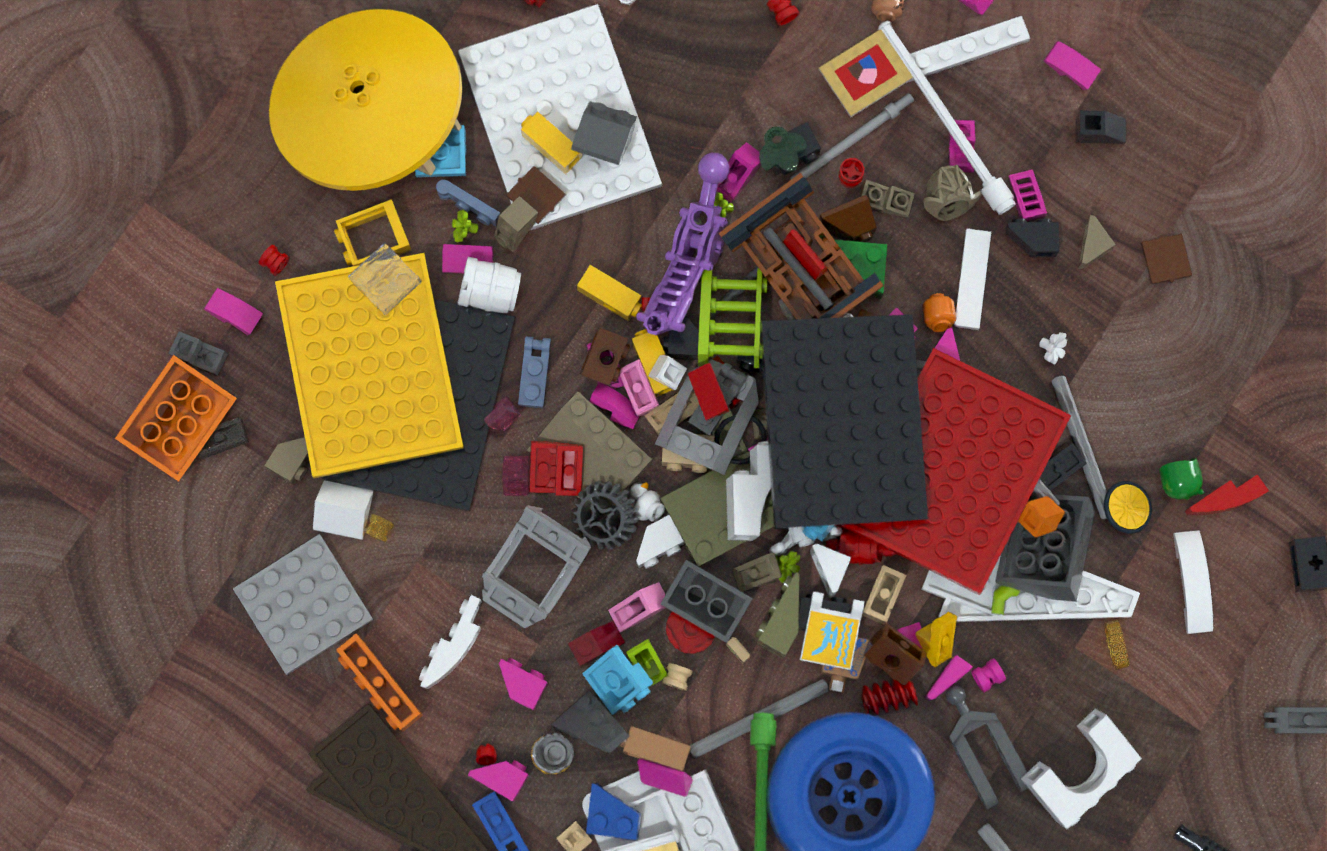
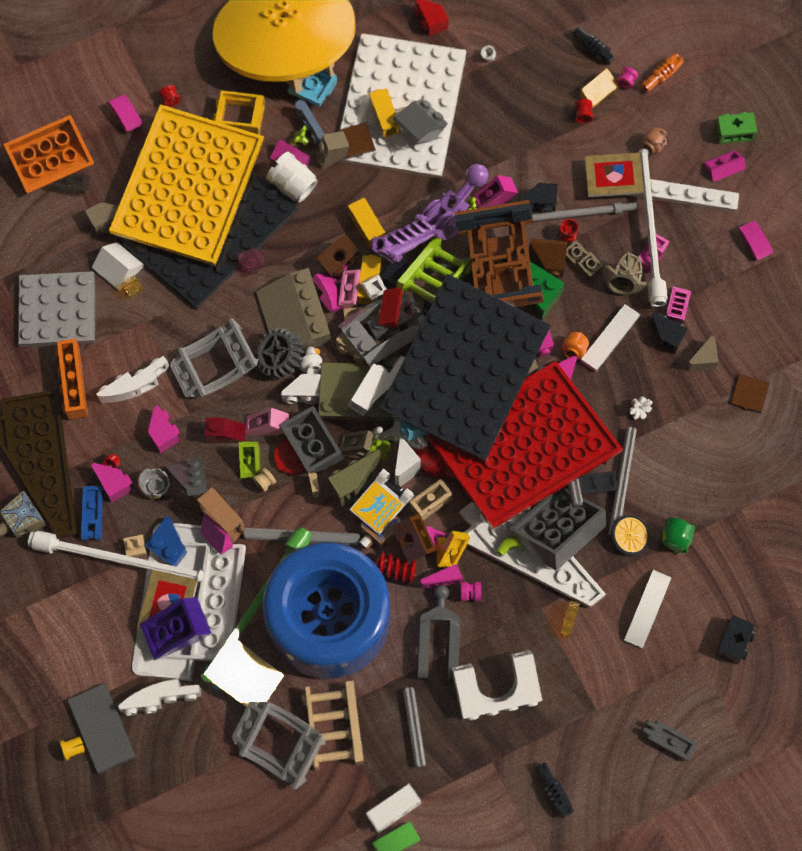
camera: 30 degrees right, 10 degrees down
dark grey slope [168,331,228,376] -> none
clear slope [348,243,422,316] -> none
clear pink bracket [502,456,529,496] -> none
sand blue plate [518,336,551,409] -> none
red slope [529,441,583,496] -> none
medium azure plate [582,645,653,715] -> none
clear green plate [759,126,807,172] -> none
dark grey bar [763,227,834,311] -> none
red slope [783,229,828,281] -> none
orange panel [1018,496,1065,537] -> none
black slope [1076,110,1126,144] -> none
red slope [1185,474,1269,515] -> none

